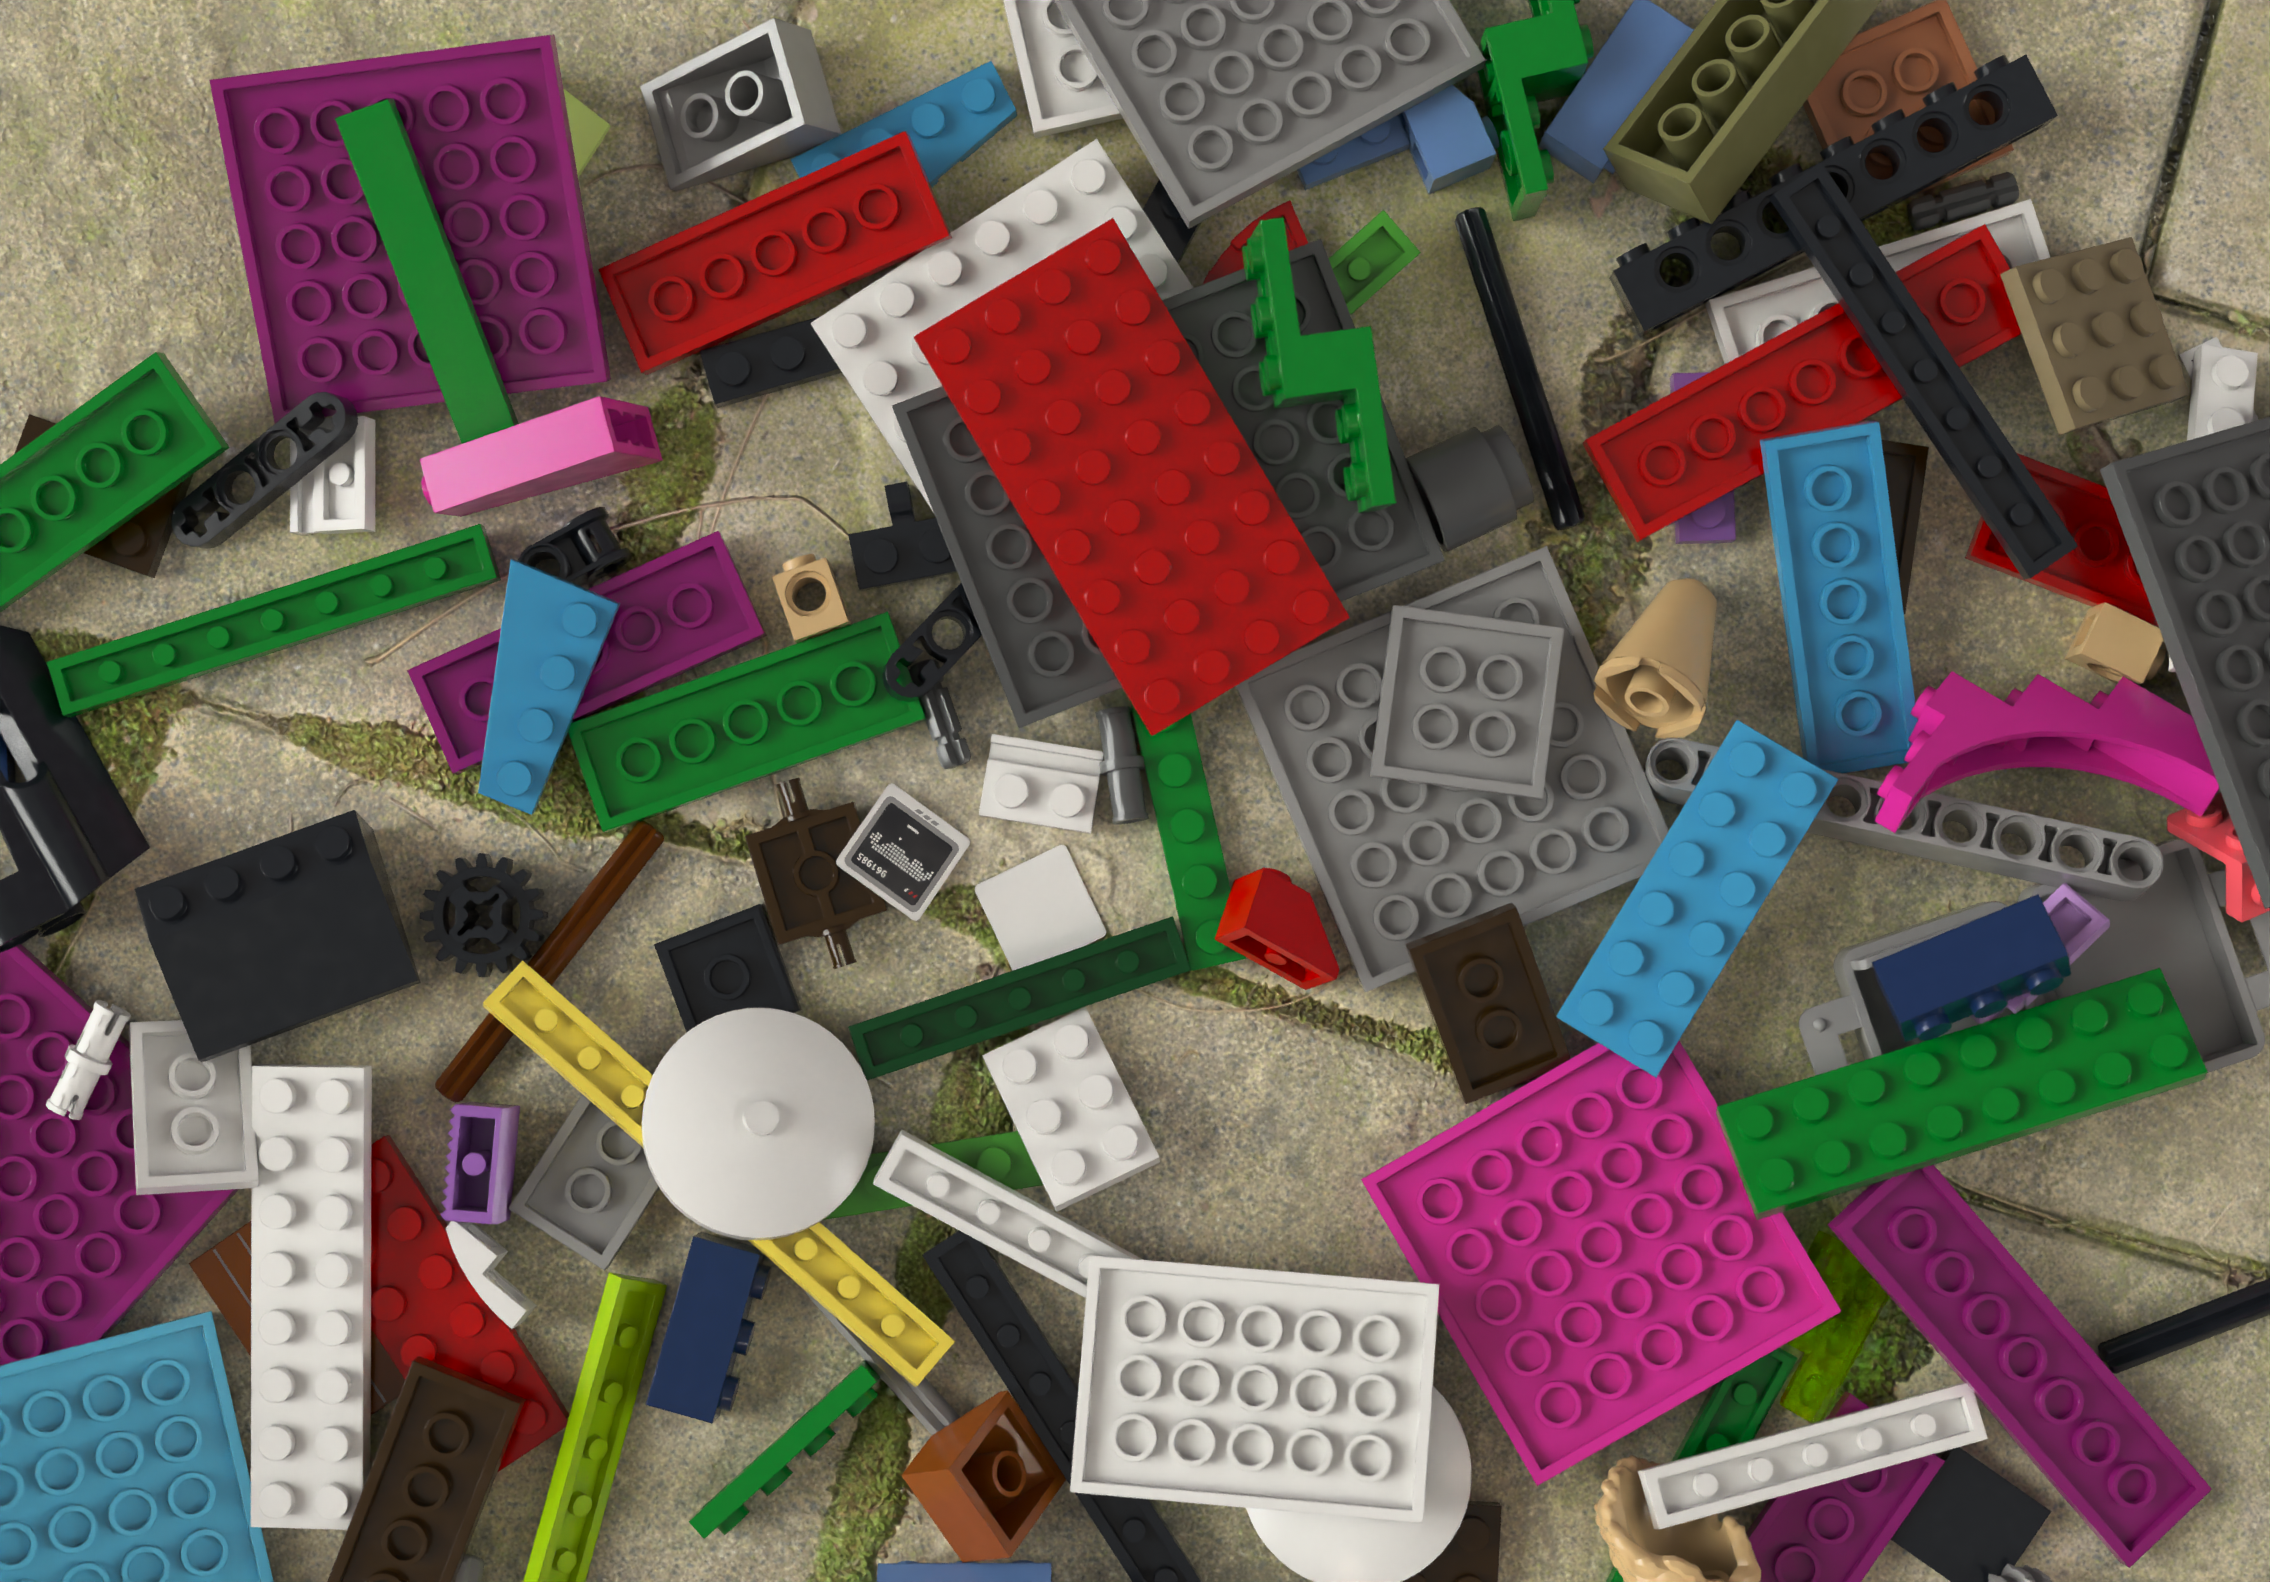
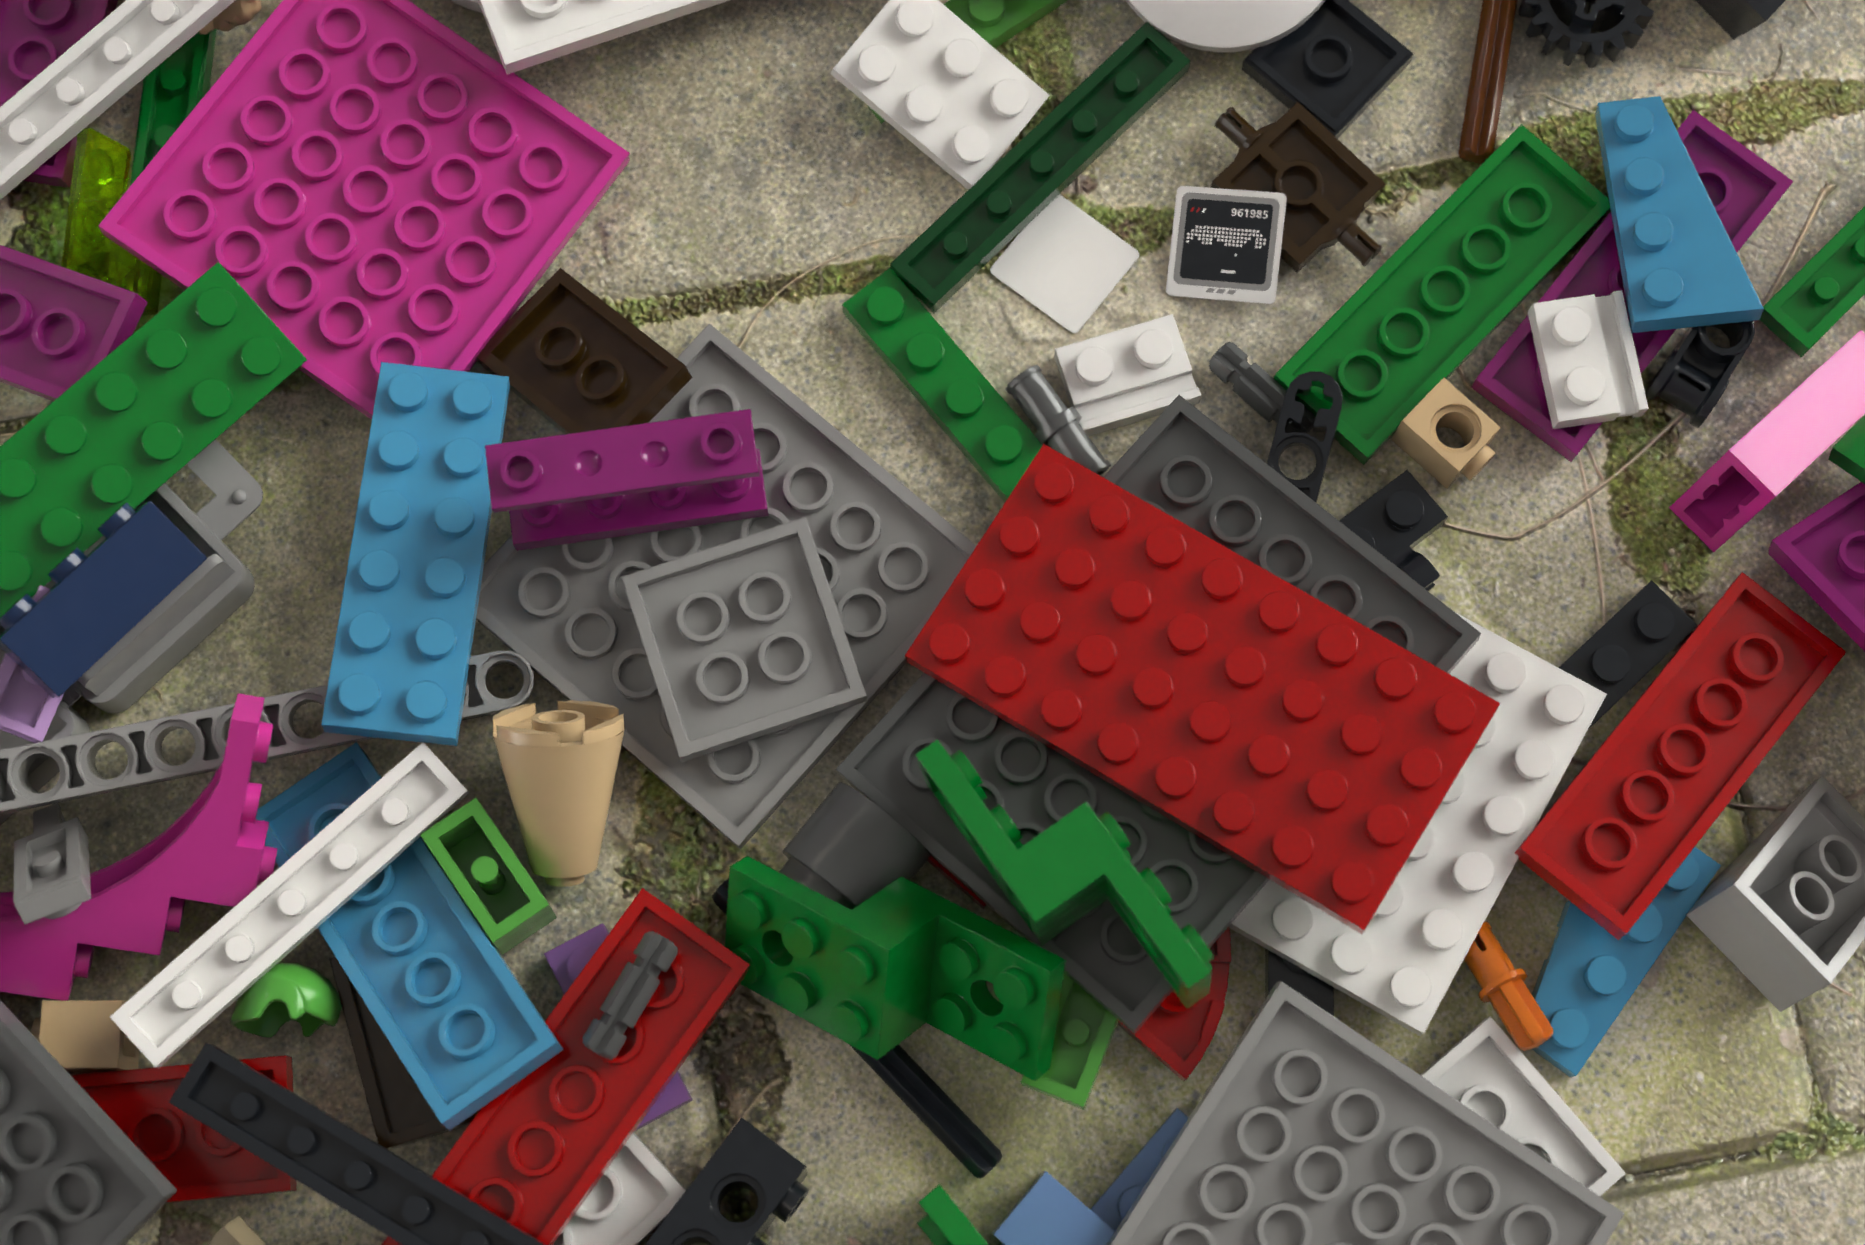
camera: 150 degrees right, 10 degrees down
red slope [1215,867,1340,990] -> none
none -> light grey hinge [13,803,91,925]
none -> white plate [110,742,469,1068]
none -> bright green hair [230,963,342,1037]
none -> bright green brick [420,798,557,955]
none -> magenta fence [485,409,769,551]
none -> dark grey axle [582,931,678,1060]
none -> green bracket [725,856,1066,1081]
none -> orange axle [1464,921,1554,1051]
none -> white plate [1527,290,1649,429]

